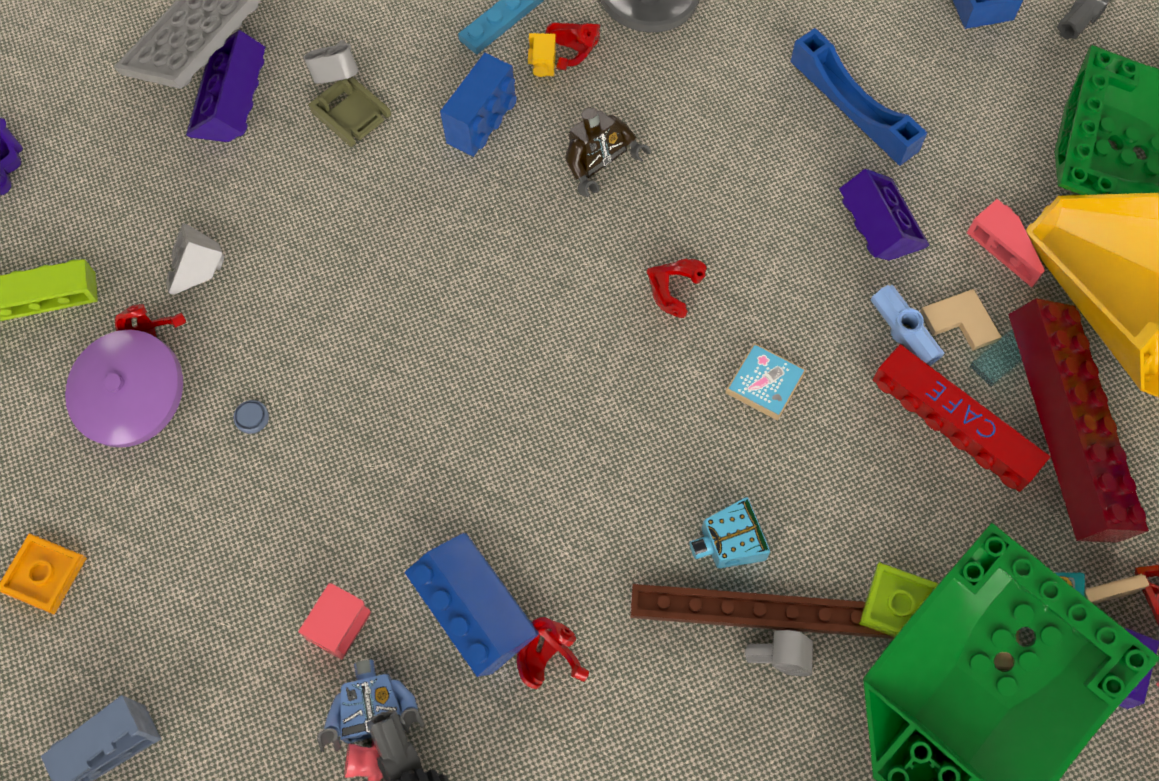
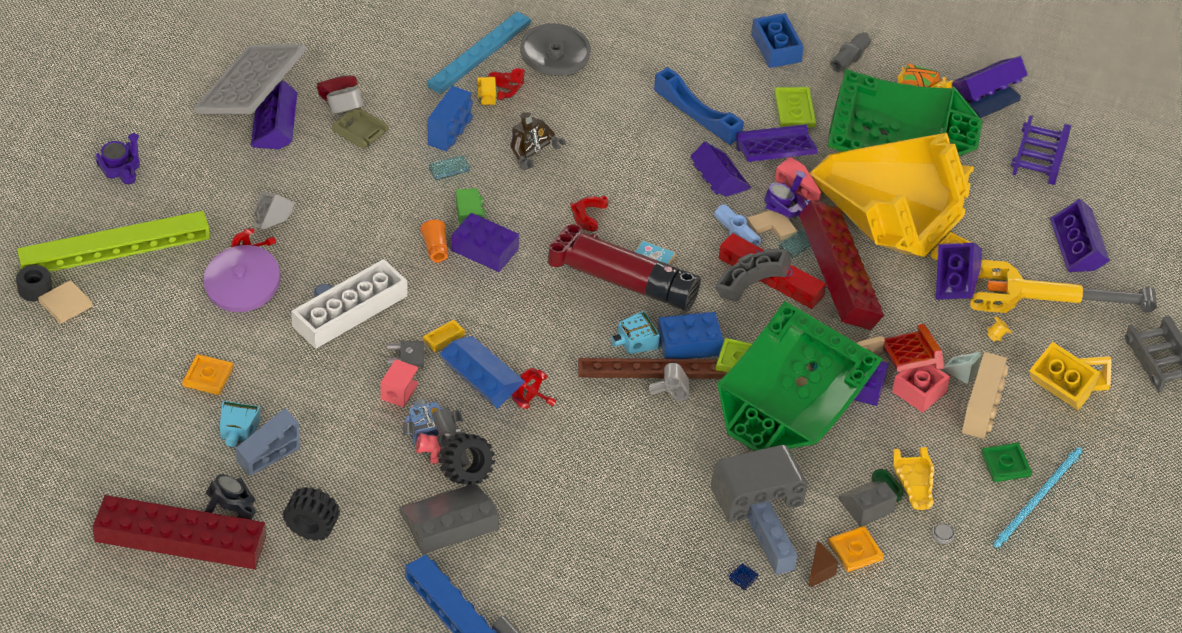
camera: 10 degrees left, 20 degrees down
none -> medium azure torso [220,401,261,447]
none -> white brick [291,259,407,349]
none -> dark red piece [317,75,358,101]
none -> dark grey piece [387,341,424,367]
none -> orange plant [420,220,448,263]
none -> yellow tile [423,319,465,352]
none -> clear light blue tile [429,155,470,181]
none -> dark purple brick [451,213,519,272]
none -> bright green brick [456,188,485,226]
none -> dark red piece [547,224,701,311]
none -> blue brick [658,312,723,359]
none -> dark grey brick [715,249,792,302]
none -> dark purple fence [736,124,818,162]
none -> dark purple piece [764,171,811,218]
none -> lime tile [774,87,816,128]

